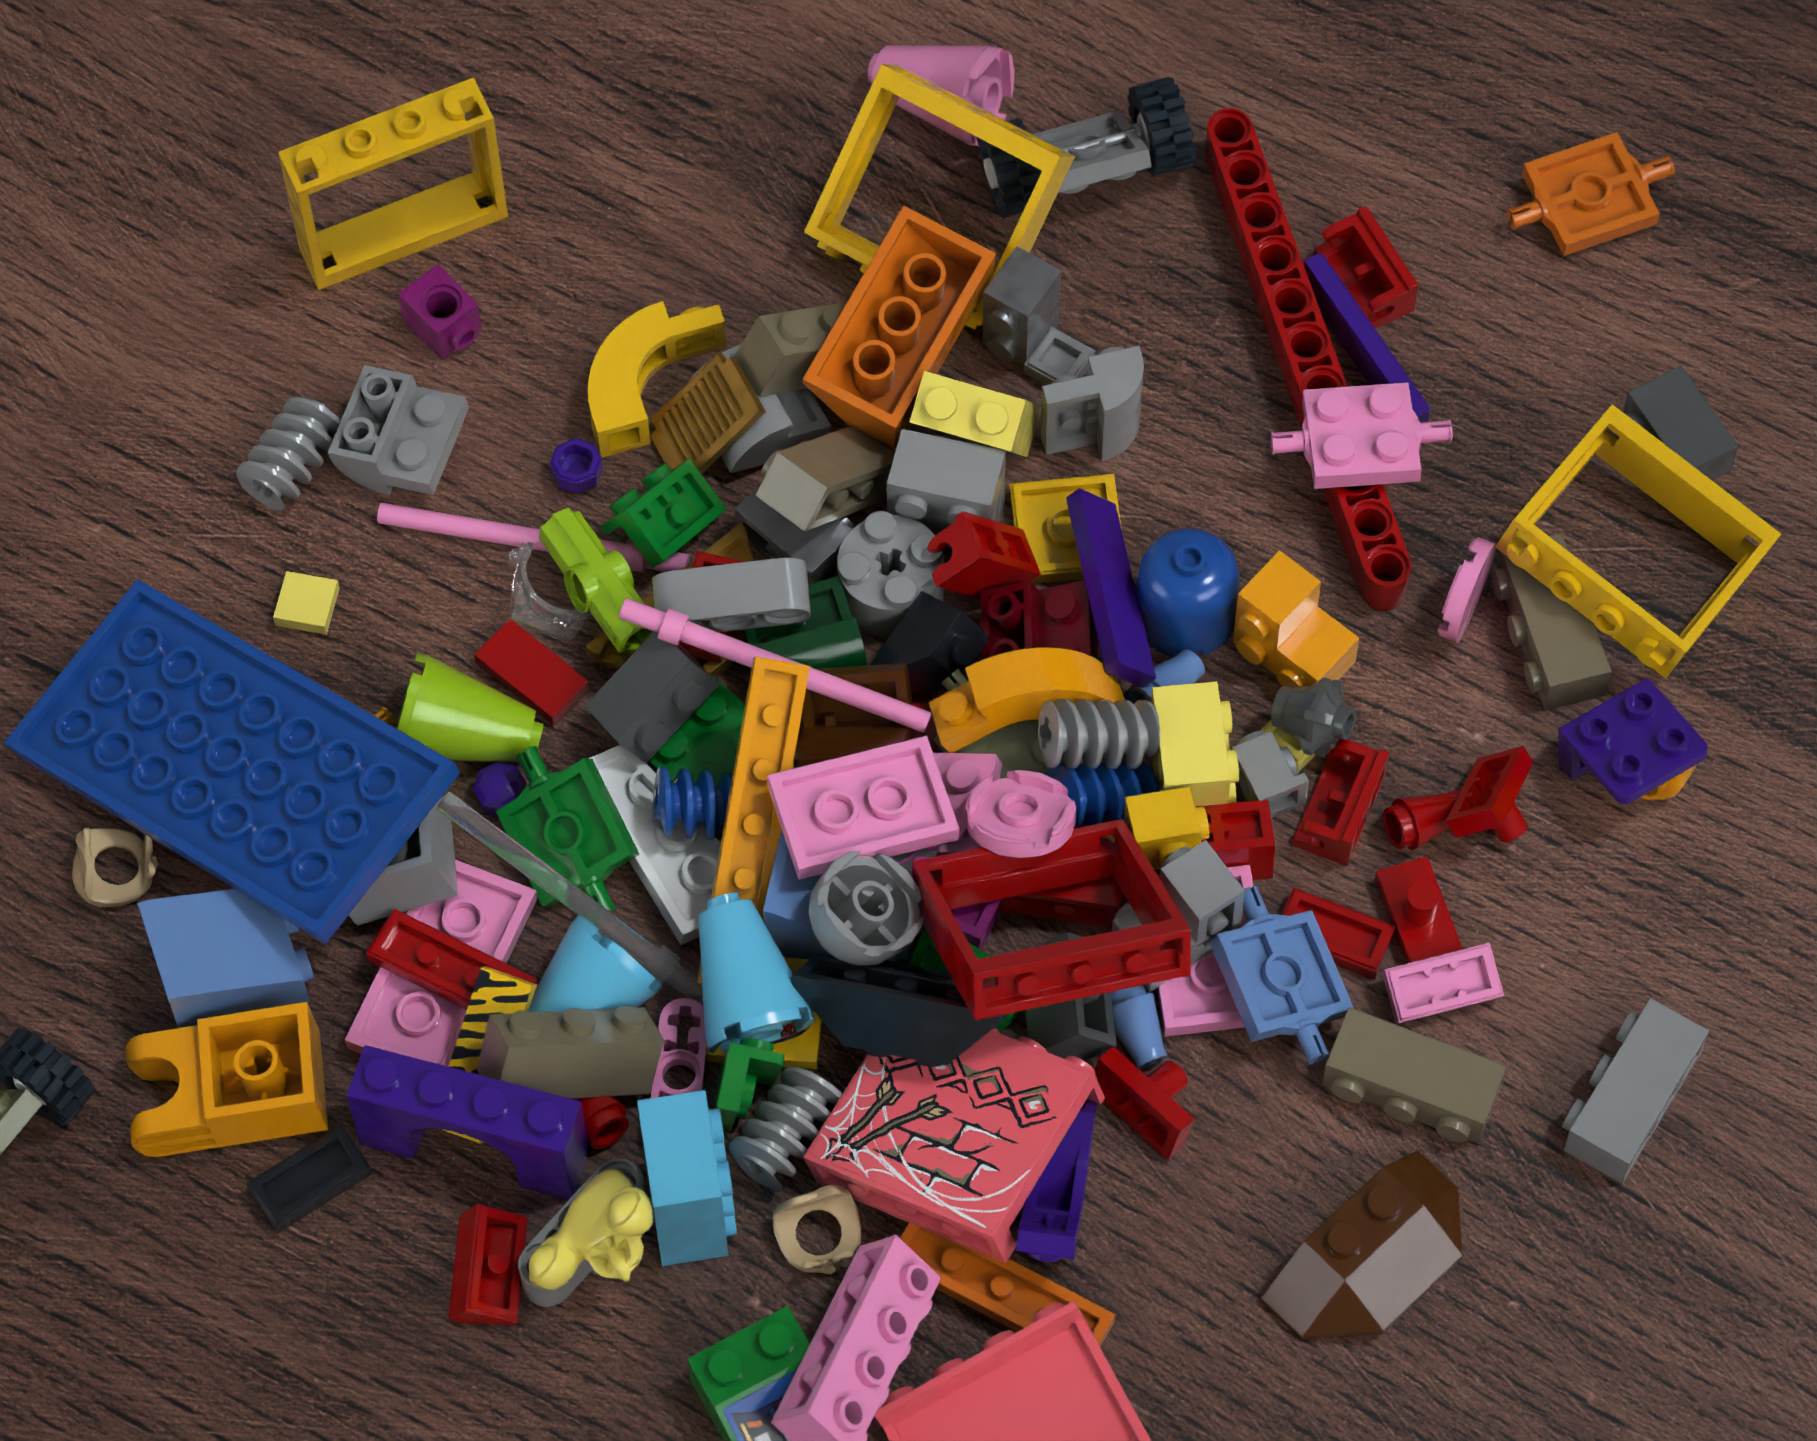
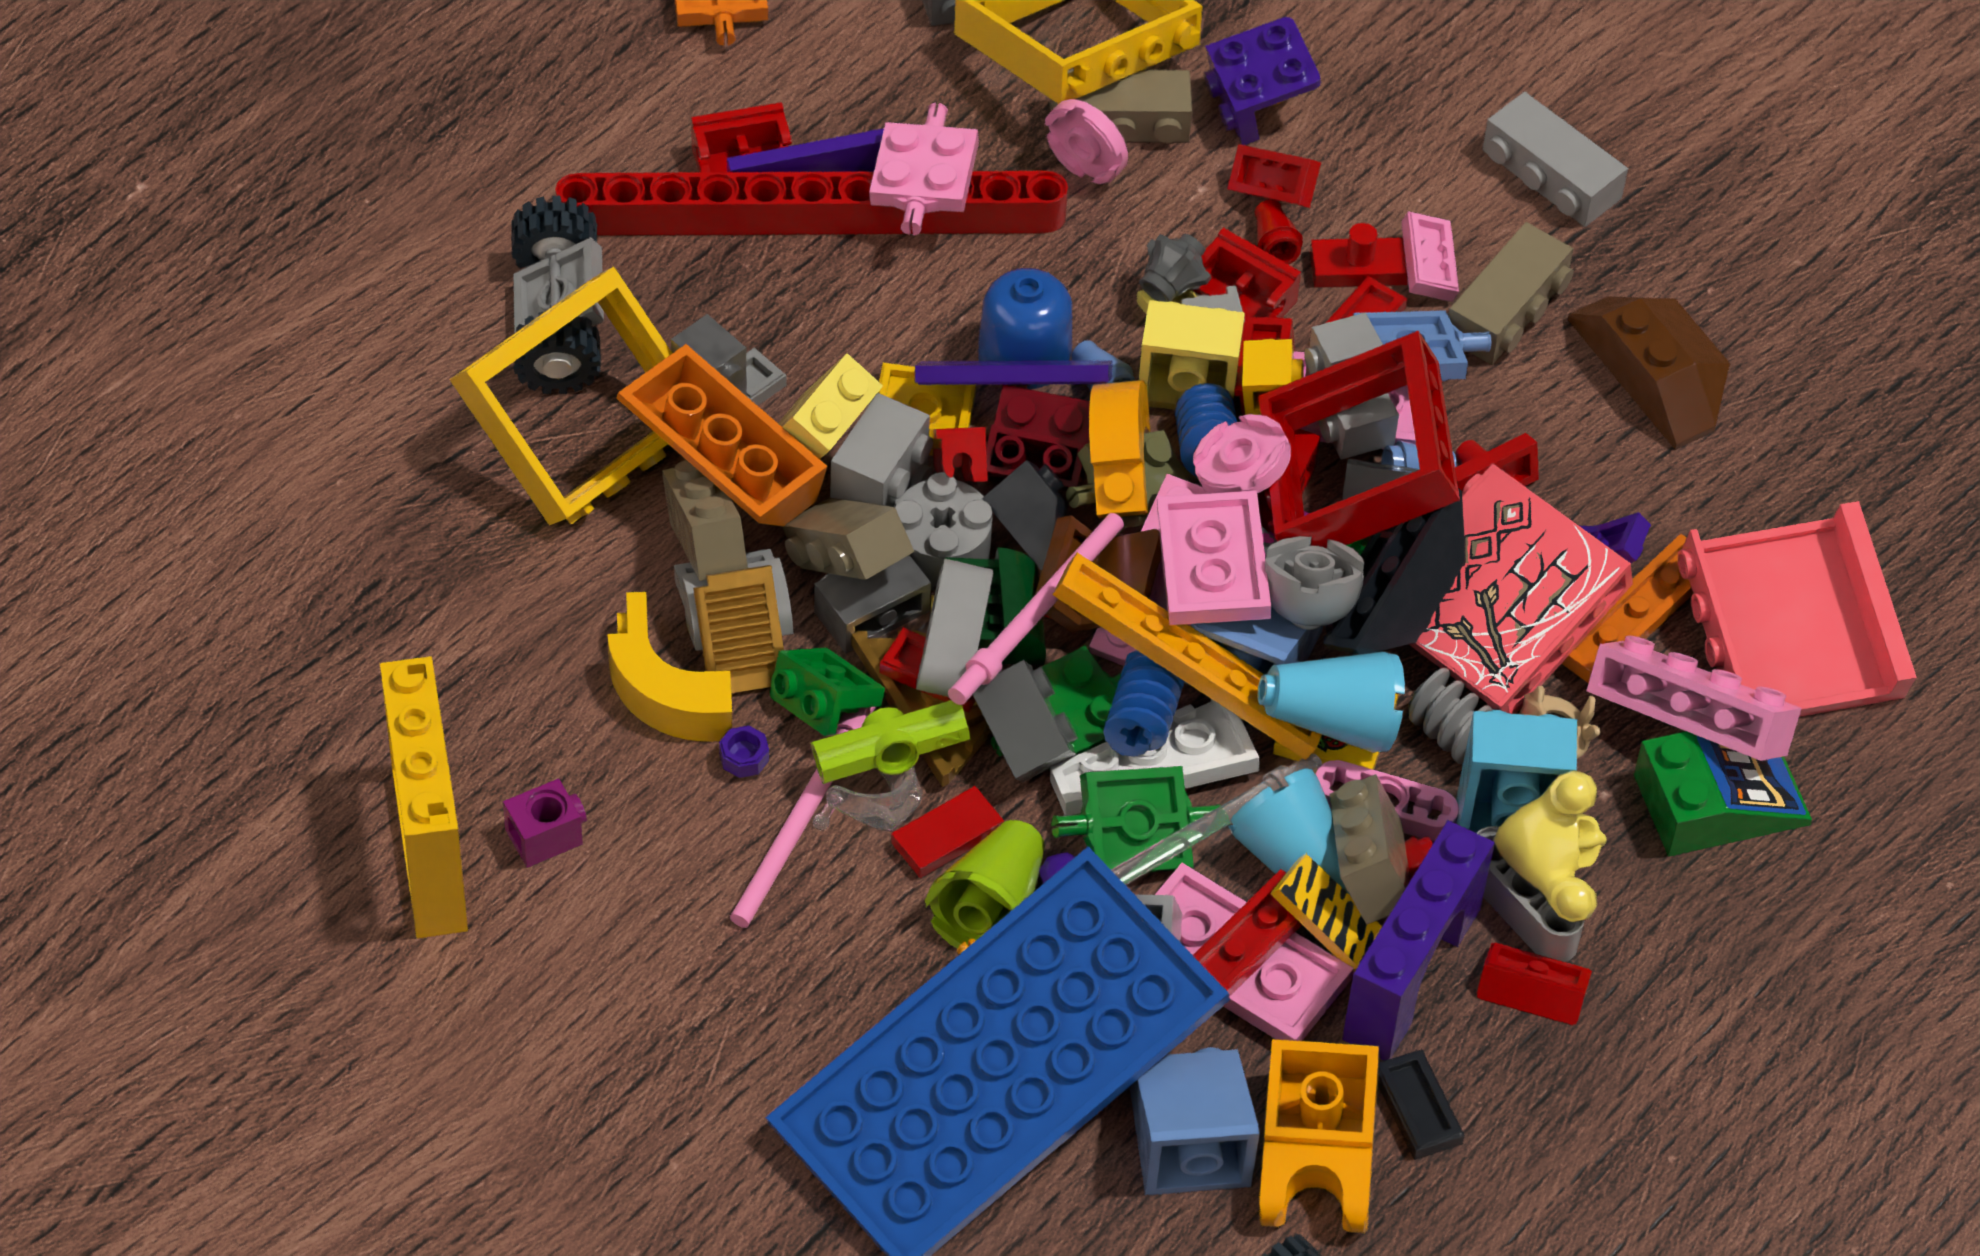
camera: 80 degrees left, 10 degrees down
tan piece [72,827,158,907] -> none
light grey piece [236,397,341,512] -> none
light yellow tile [273,571,340,635] -> none
light grey brick [328,365,469,495] -> none
green bracket [712,1038,785,1133] -> none
bright pink cone [867,45,1015,146] -> none
light grey piece [1038,699,1160,769] -> none
light grey brick [1040,346,1144,462] -> none
light orange brick [1233,550,1359,687] -> none

